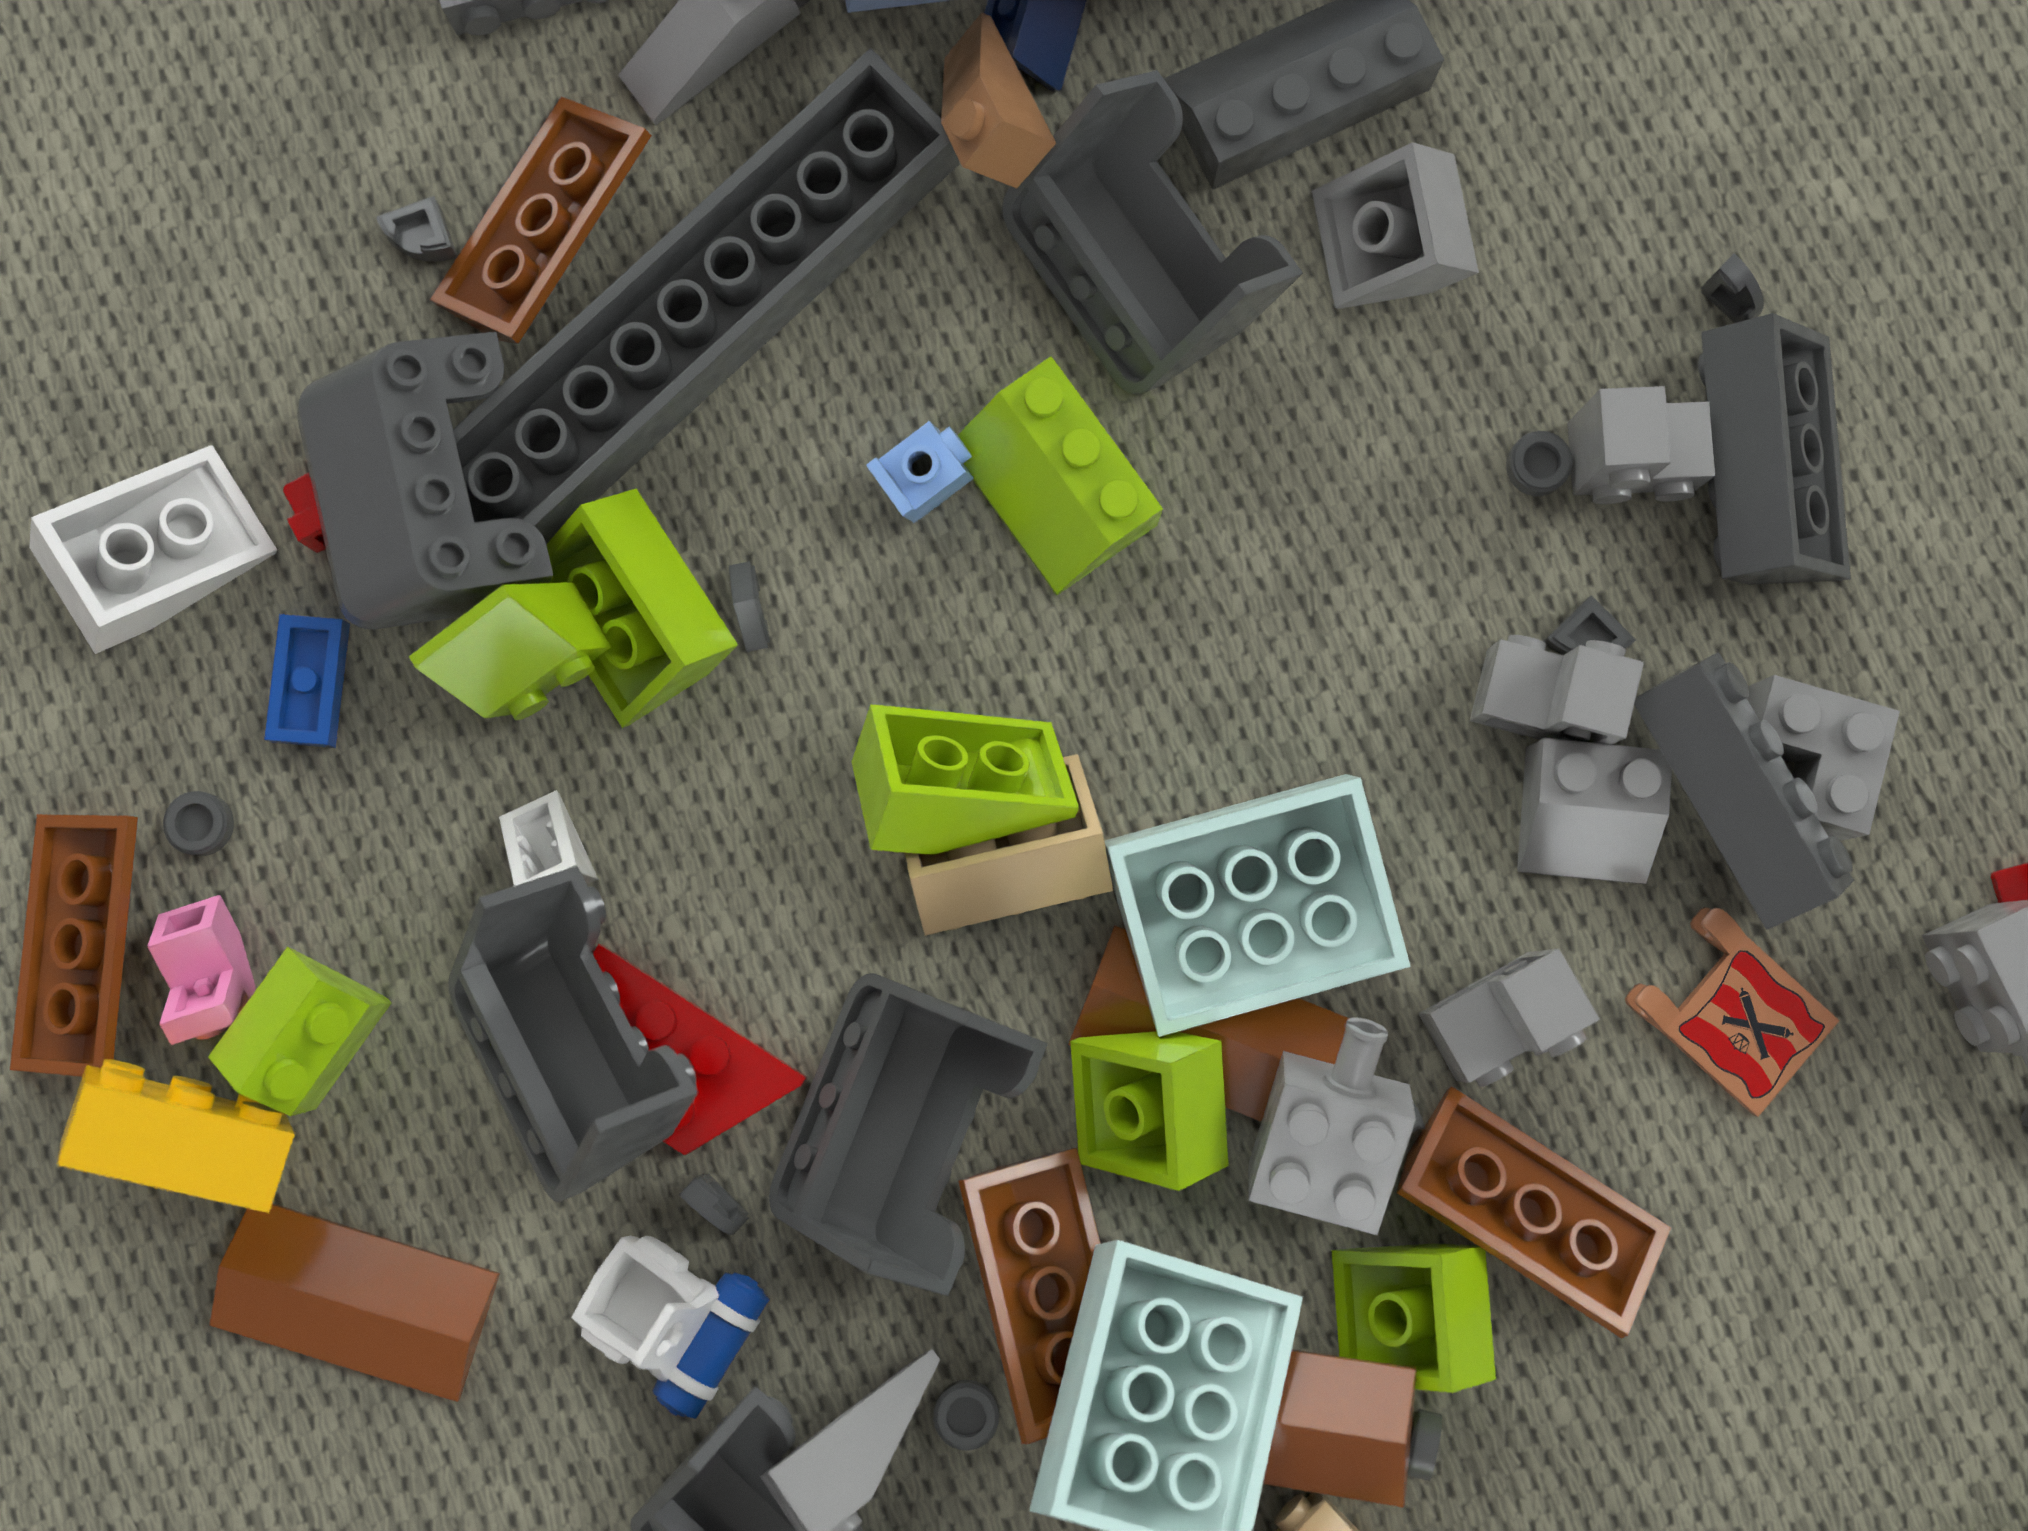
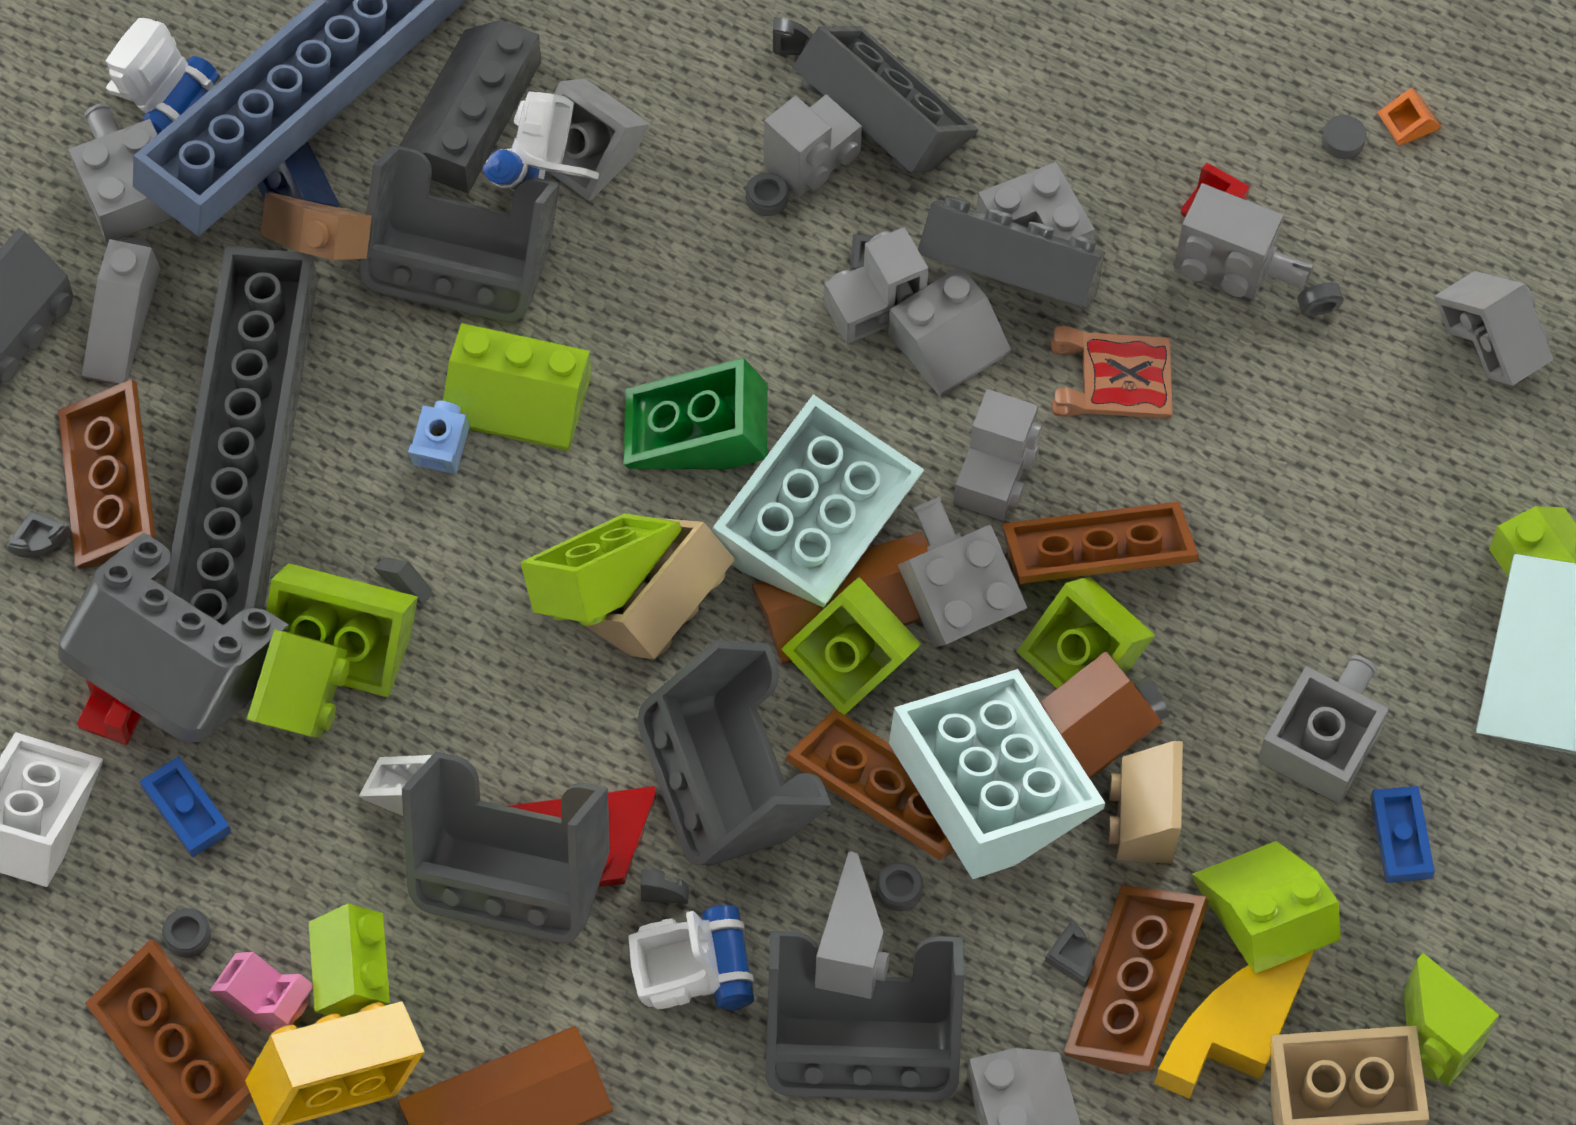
camera: 40 degrees left, 20 degrees down
none -> white piece [483,92,599,191]
none -> green slope [624,358,768,469]

